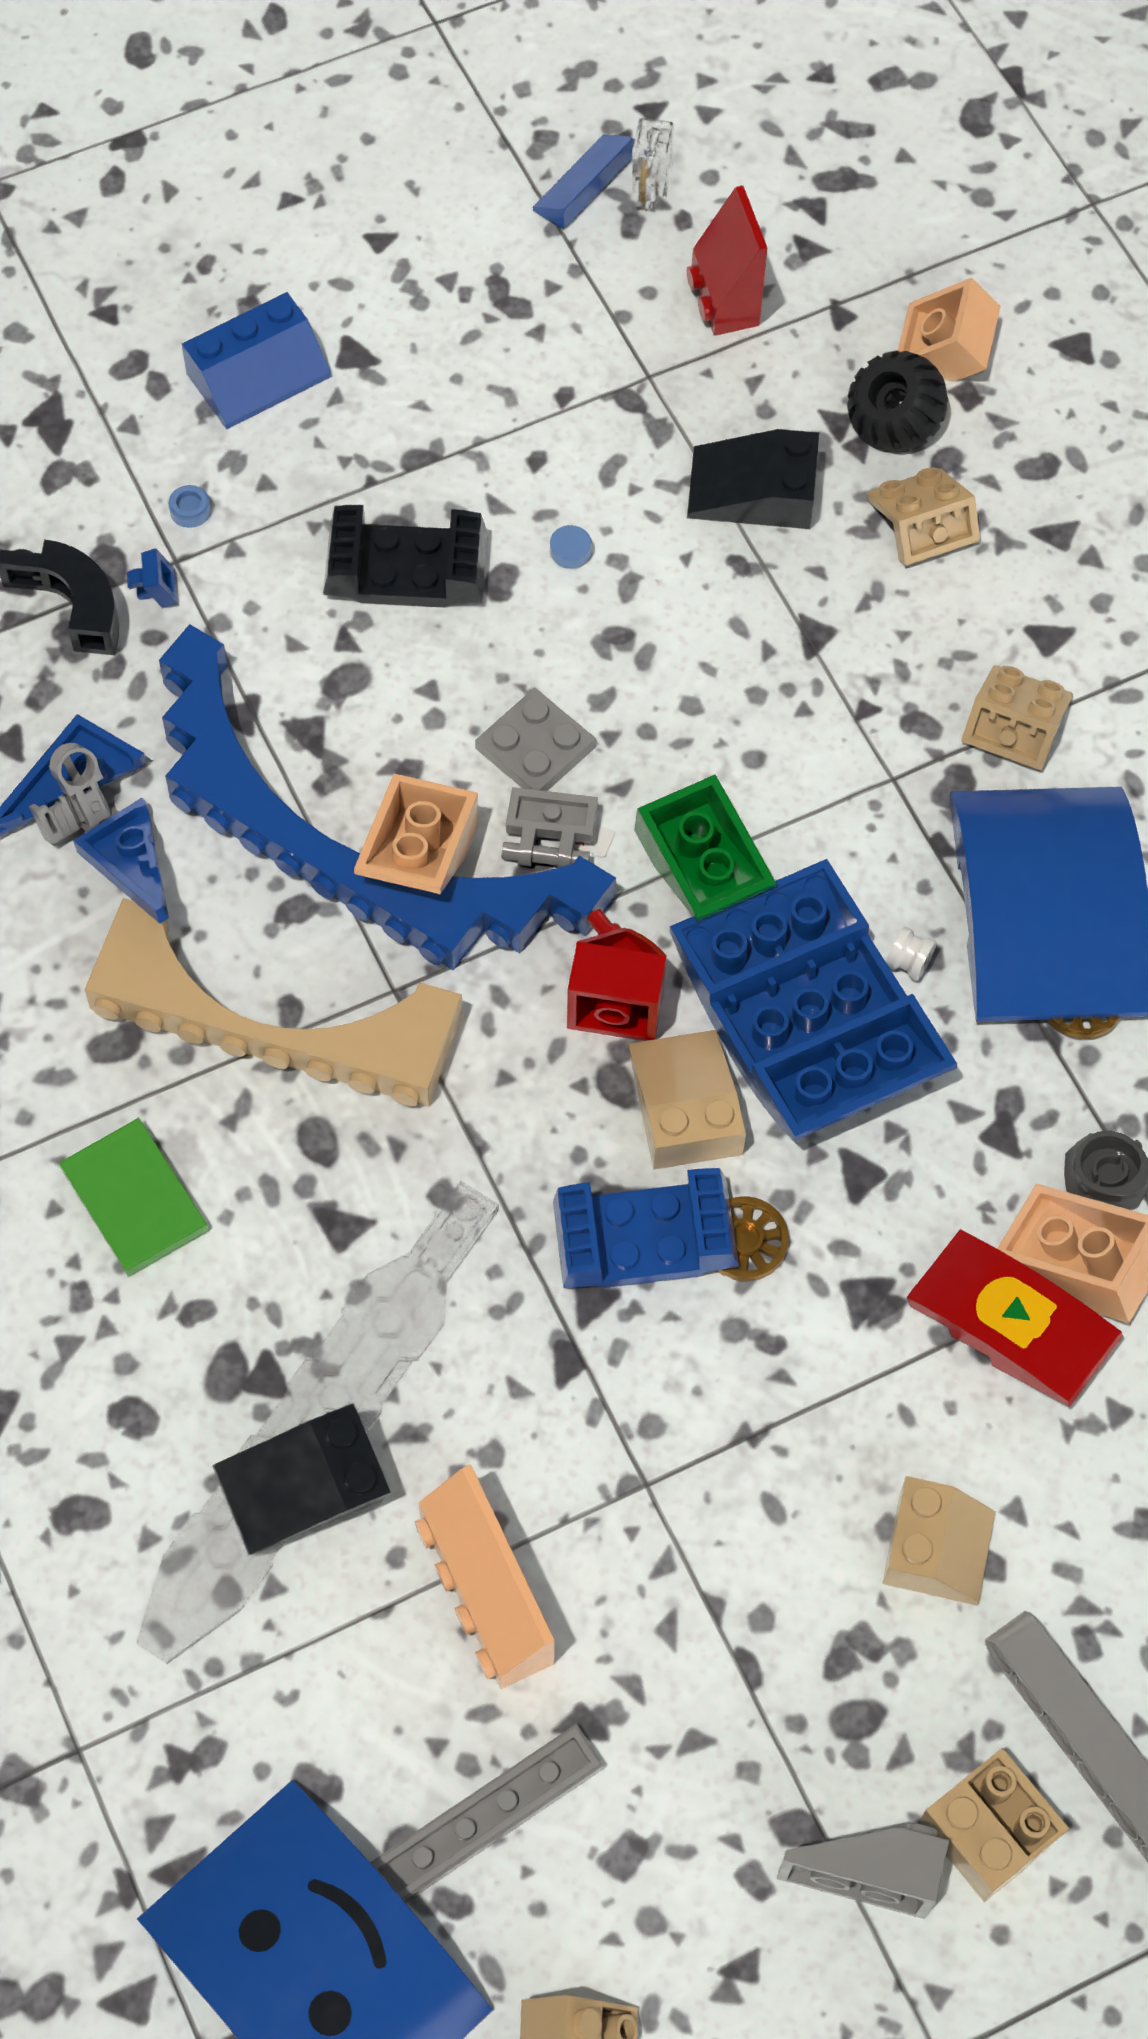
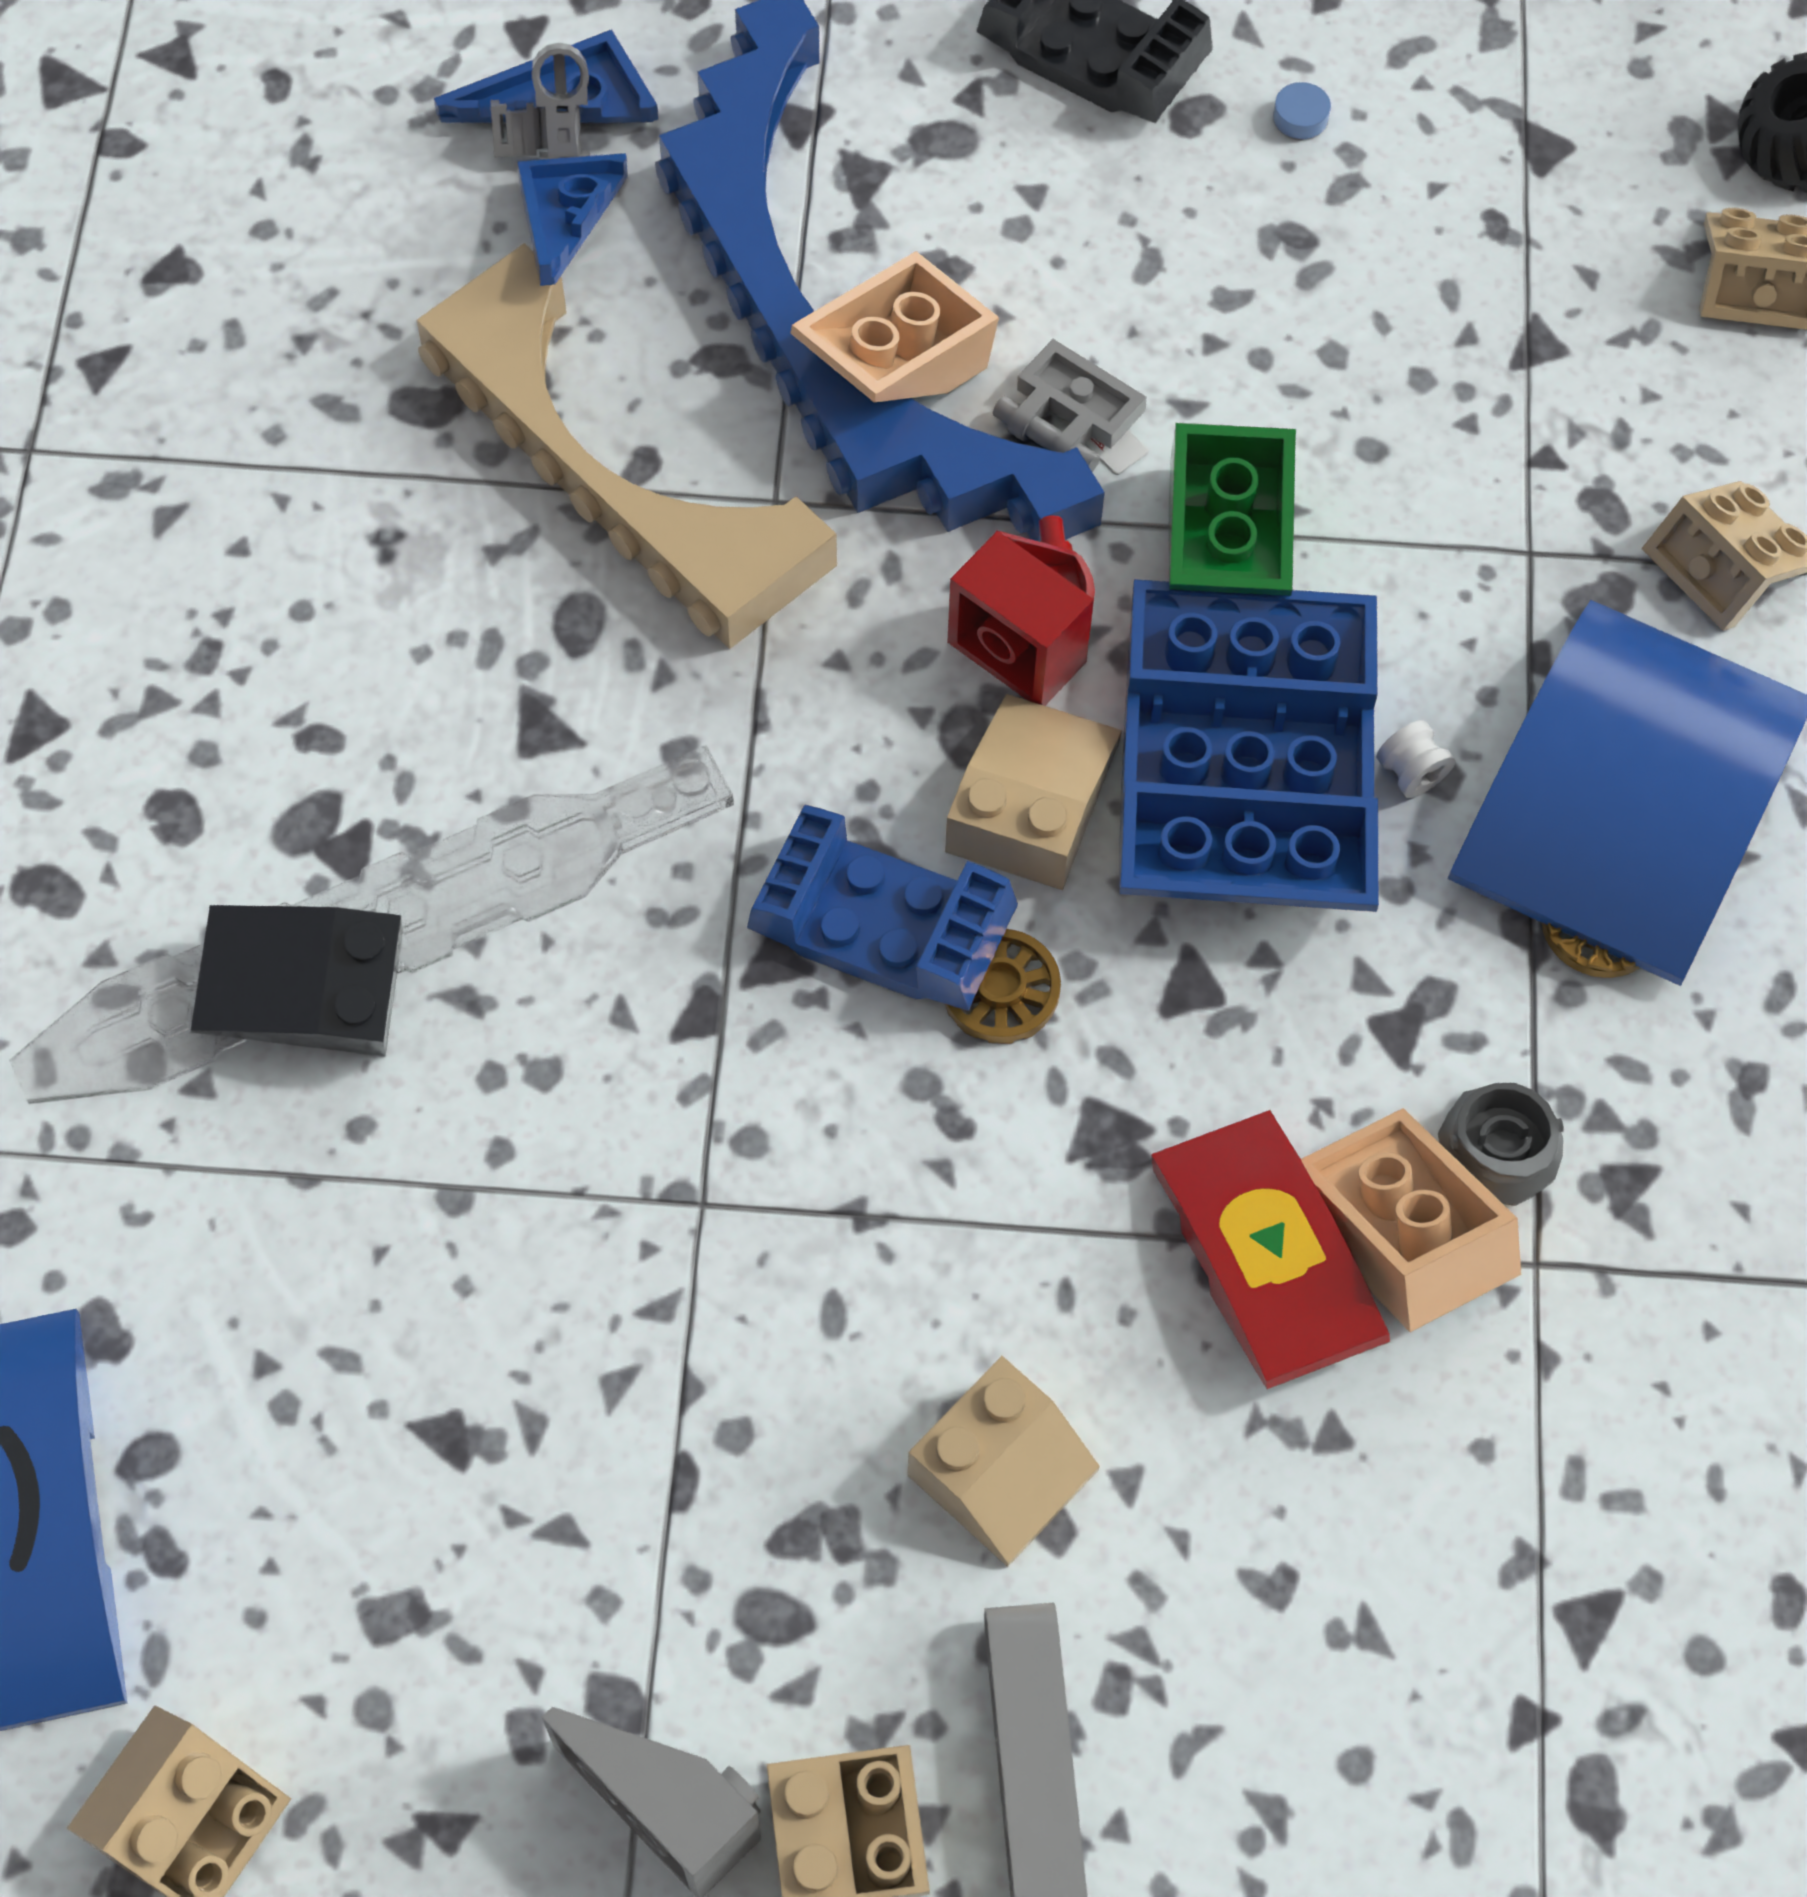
camera: 30 degrees right, 0 degrees up
bright green tile [59,1117,209,1277] -> none
light grey tile [370,1724,604,1903] -> none
light nougat slope [415,1464,555,1689] -> none
light grey plate [475,687,596,791] -> none
black slope [687,429,819,529] -> none

